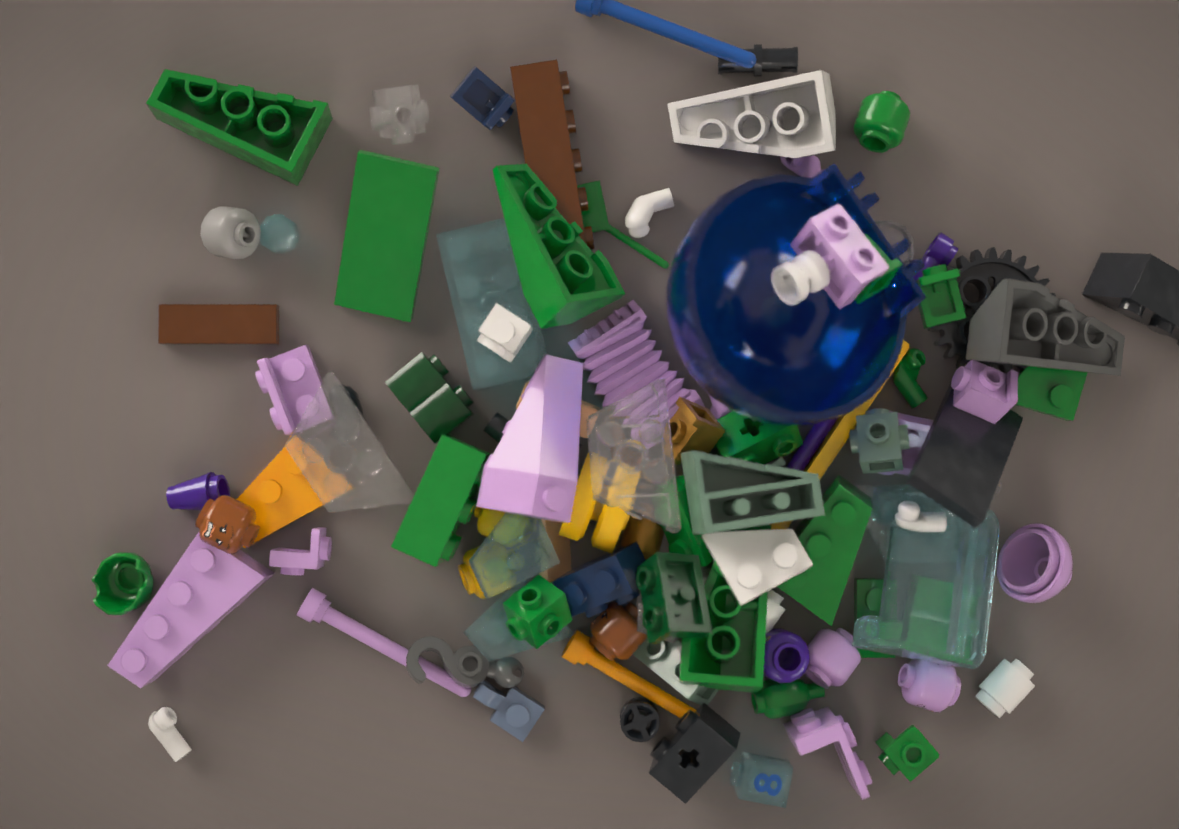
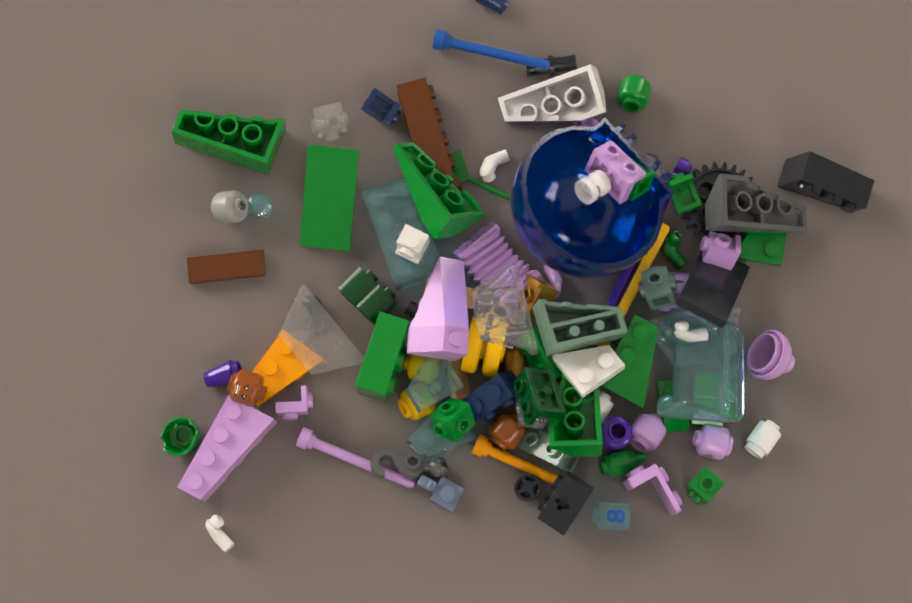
camera: 10 degrees left, 10 degrees down
lavender bracket [255,345,336,435] -> none
green brick [713,389,803,465] -> none

